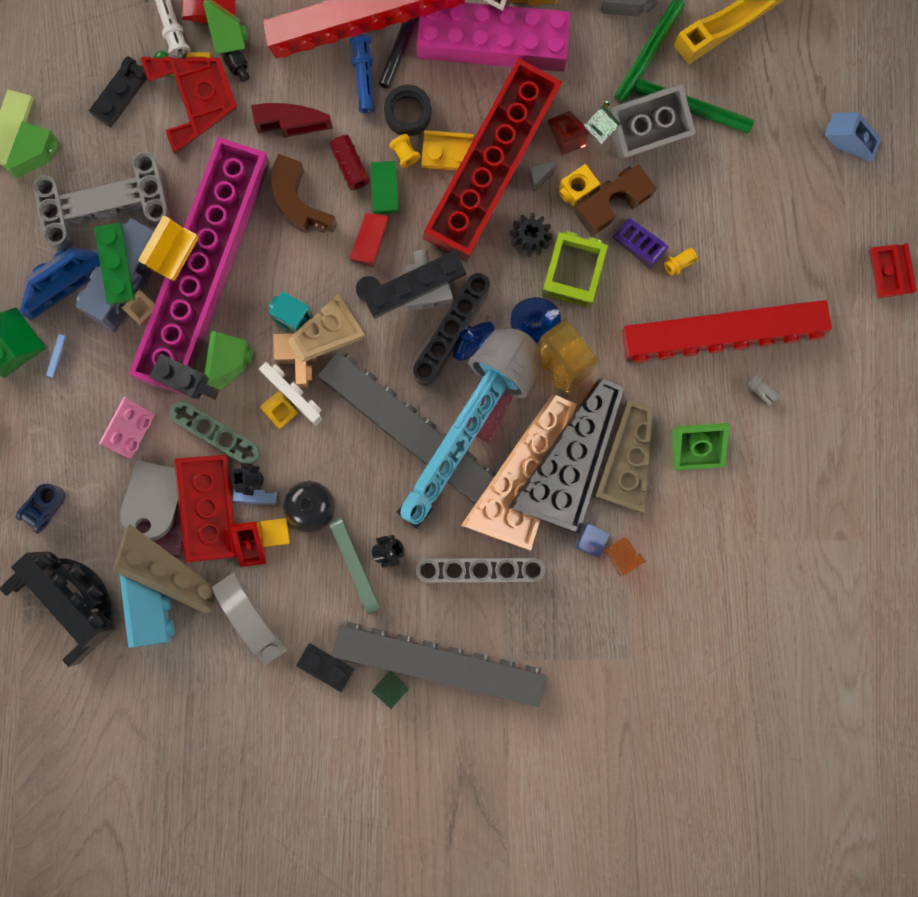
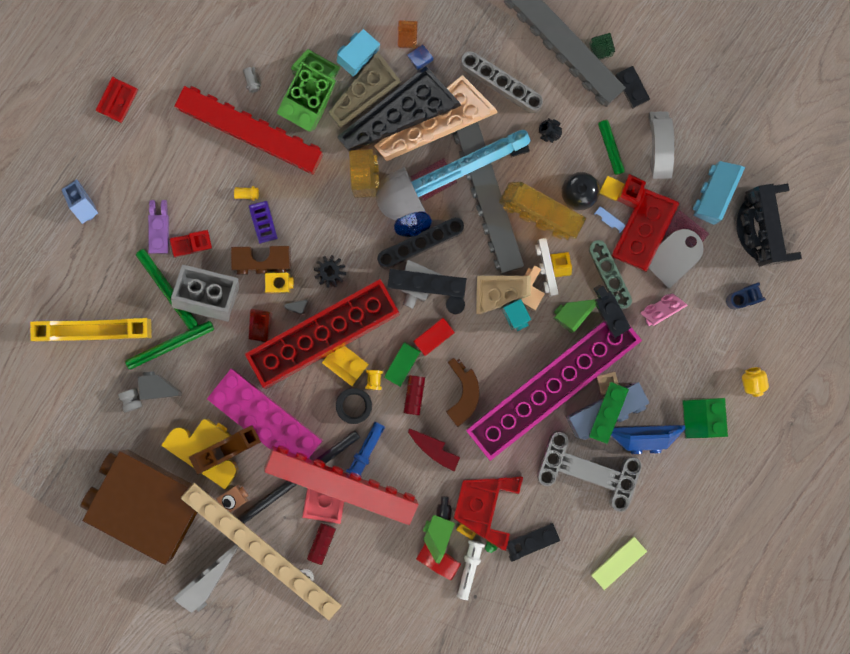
camera: 145 degrees left, 5 degrees up
bright green slope [4,121,58,178] -> none
light blue piece [46,334,66,379] -> none
dark tan wing [112,524,215,614] -> none
yellow panel [138,215,199,281] -> none
black gear [231,463,264,496] -> none
sand green beam [329,516,380,615] -> none
clear blue dish [510,297,561,343] -> none
lime window [541,231,608,309] -> none
clear green panel [584,101,621,144] -> none
none -> medium lavender hinge [148,200,169,254]
none -> red slope [169,230,212,258]
none -> bright green slope [277,62,336,132]
none -> medium azure brick [337,29,380,77]
none -> clear yellow brick [499,182,586,240]
none -> green axle [598,120,625,175]

